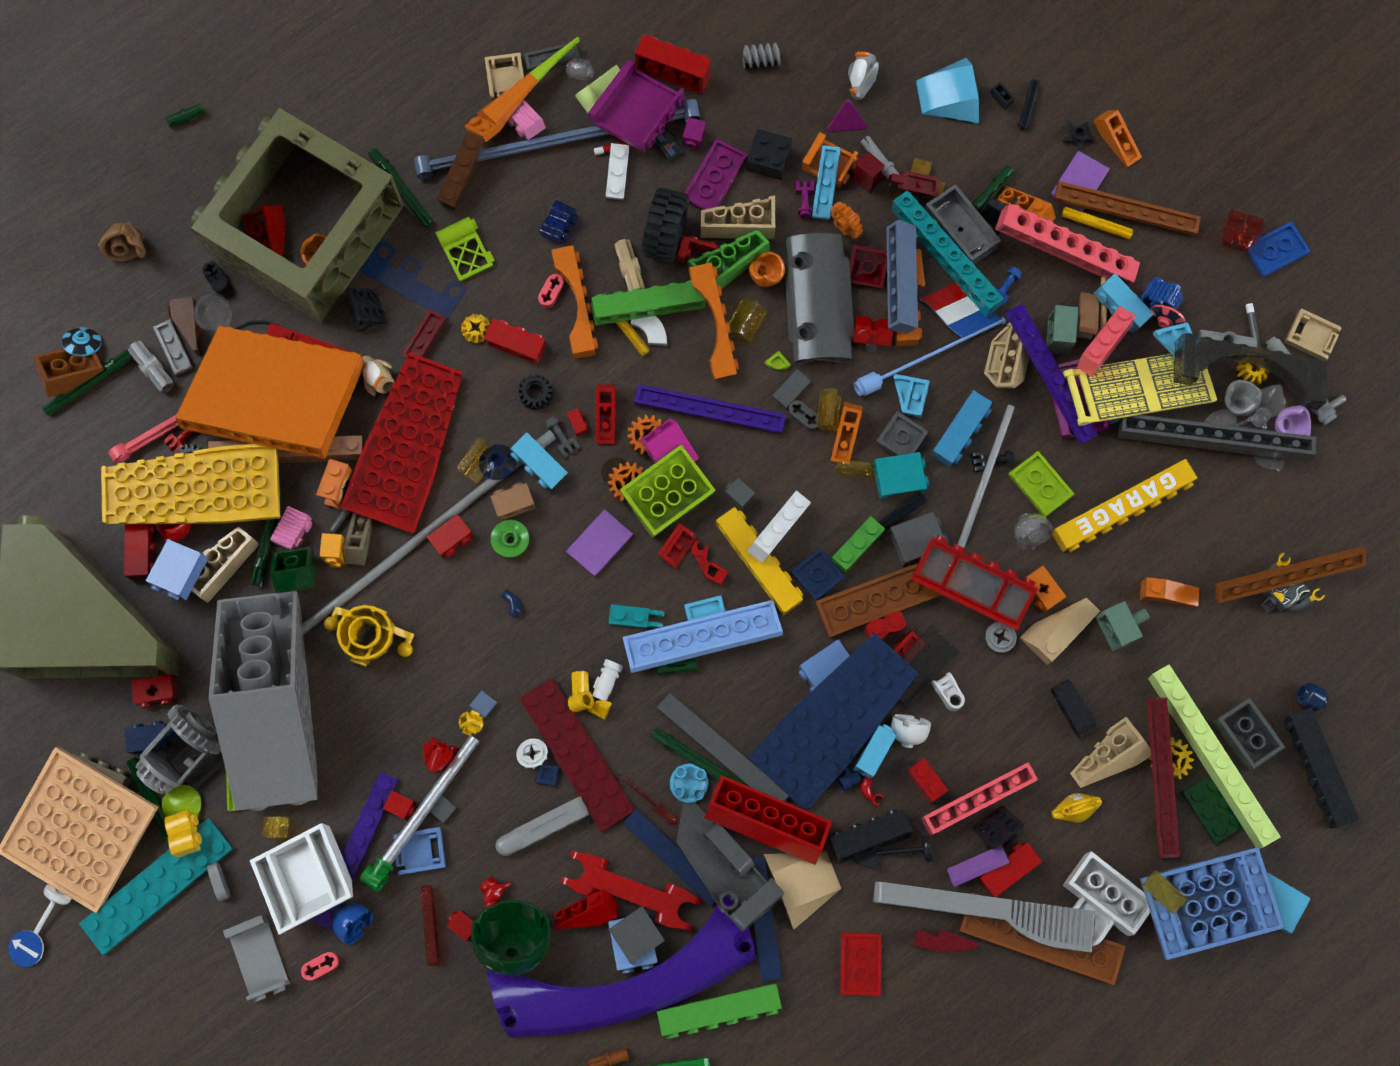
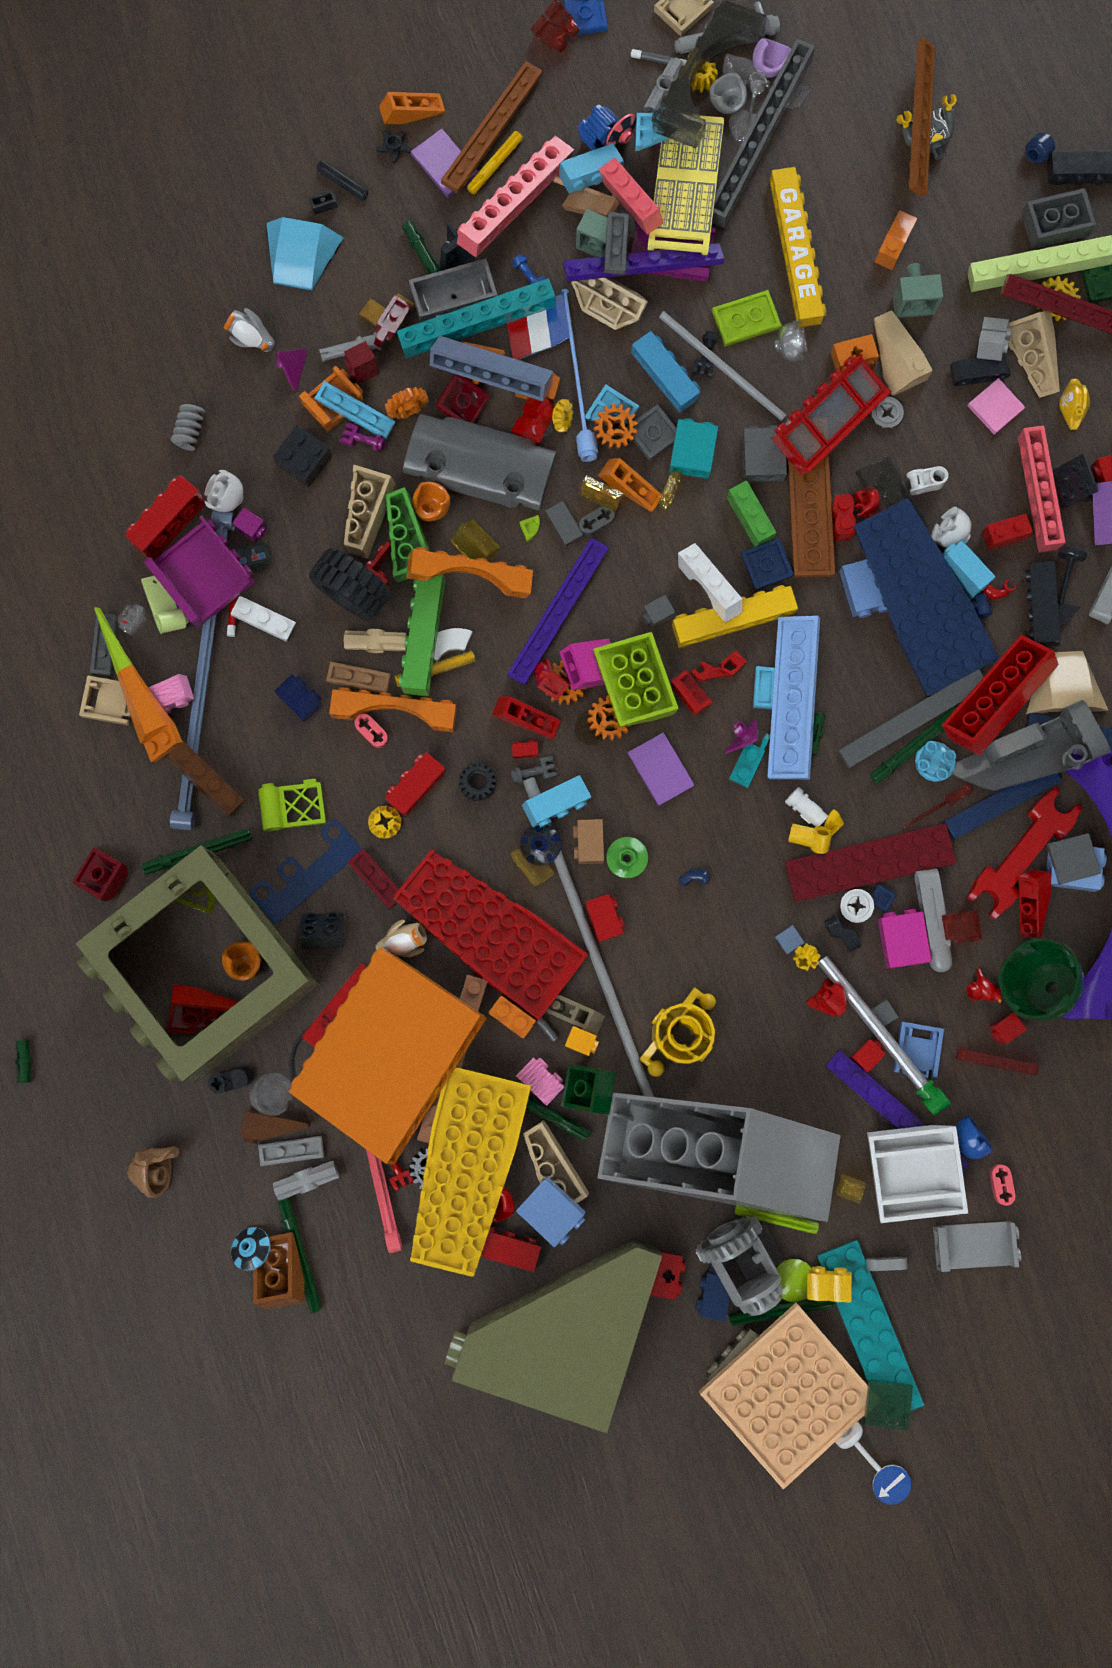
camera: 70 degrees left, 5 degrees up
magenta tile [684,138,748,210] -> none
black axle [878,493,927,530] -> none
orange slope [996,186,1056,222] -> none
none -> dark red slope [72,847,128,902]
none -> white cylinder [204,470,243,512]
none -> medium nougat tile [326,661,391,693]
none -> red bracket [534,658,570,700]
none -> yellow gear [552,399,573,432]
none -> orange gear [593,403,638,449]
none -> dark grey plate [604,212,629,275]
none -> magenta piece [724,719,758,754]
none -> black piece [824,915,861,952]
none -> red arm [854,489,880,518]
none -> clear green tile [863,1379,913,1431]
none -> dark pink brick [878,909,932,969]
none -> clear red cylinder [941,911,982,943]
none -> bright pink tile [967,378,1026,435]
none -> light grey piece [977,317,1012,361]

